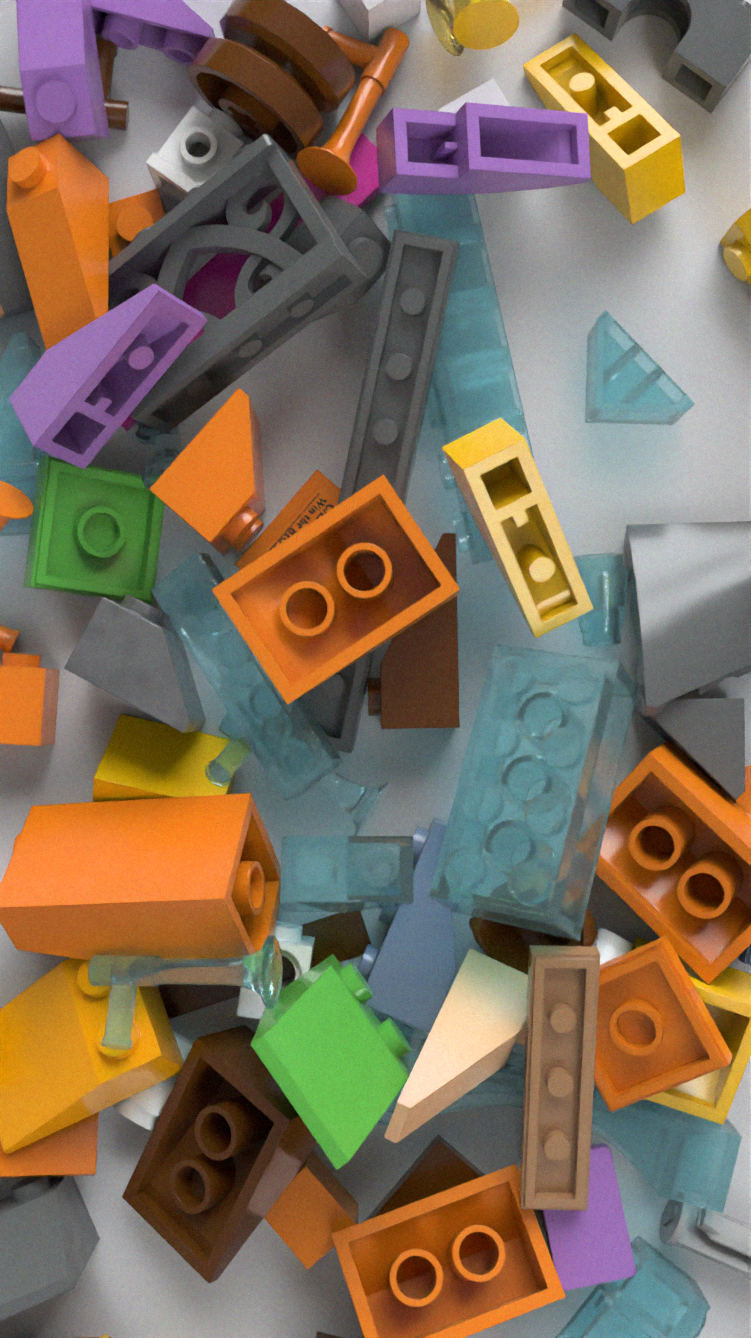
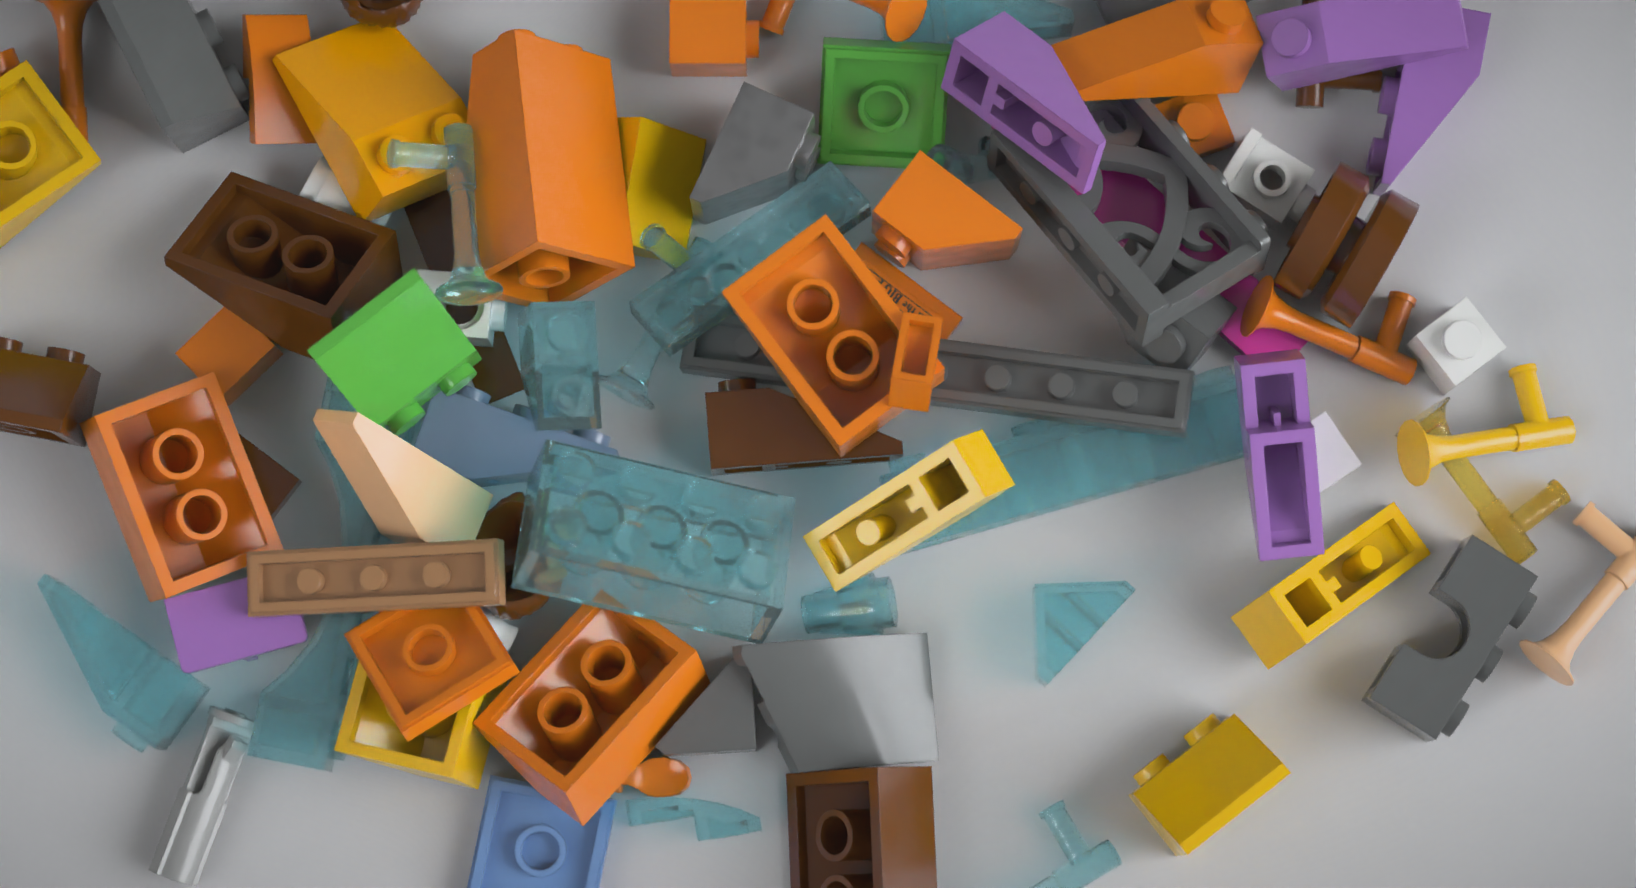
camera: 85 degrees right, 5 degrees down
none -> orange piece [888,312,944,412]

